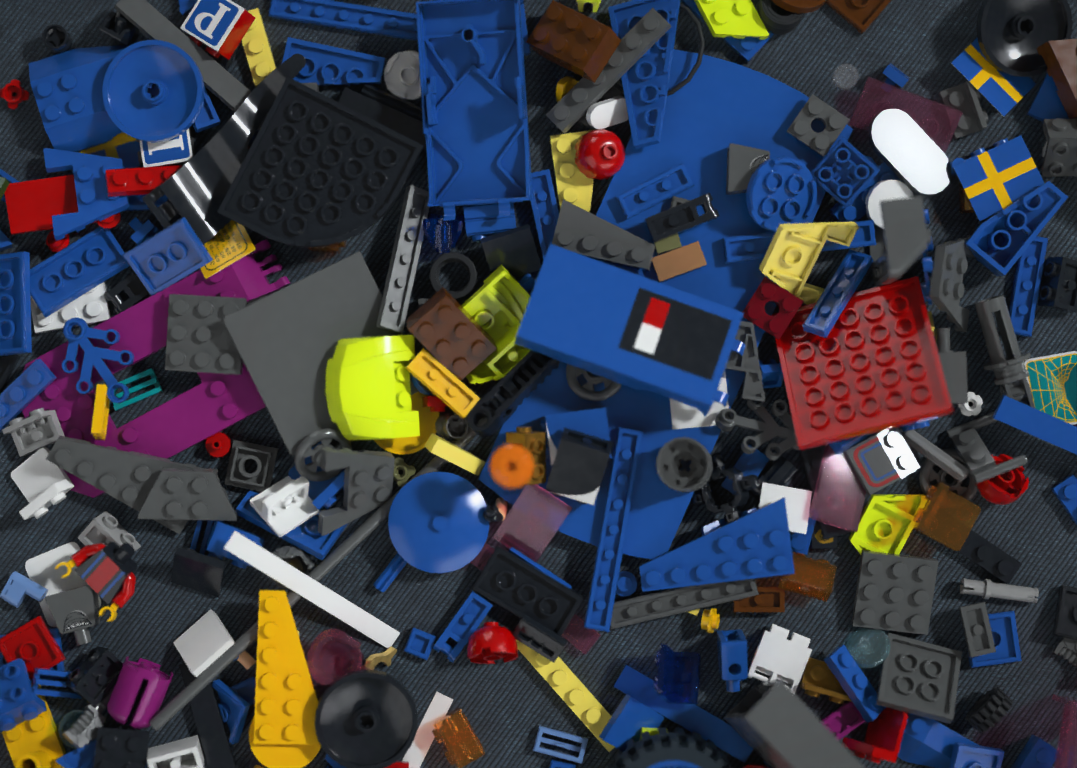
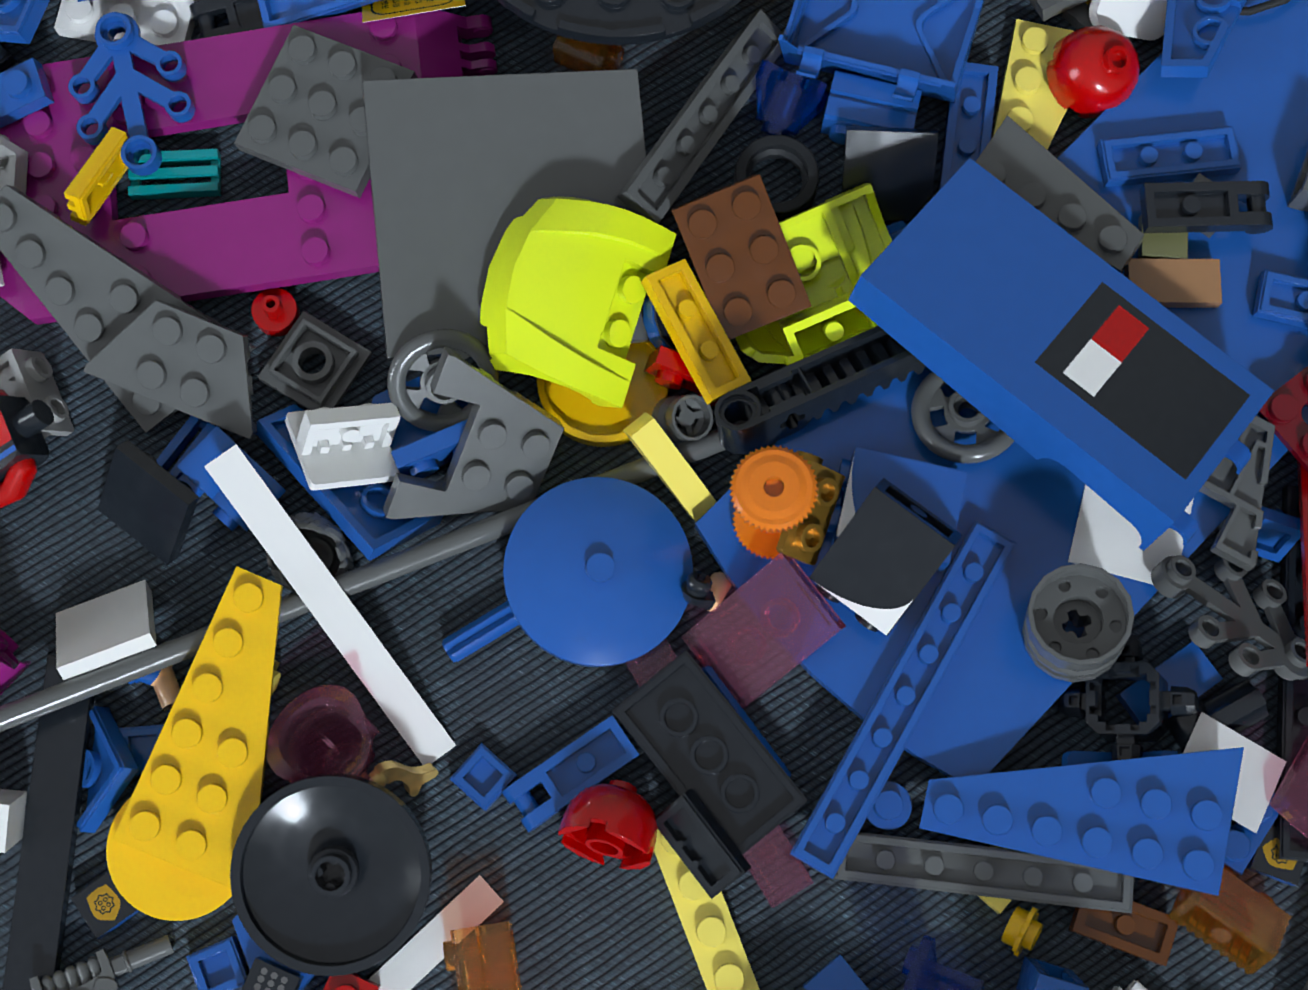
camera: 20 degrees right, 10 degrees down
olive plate [393,457,416,487] -> none

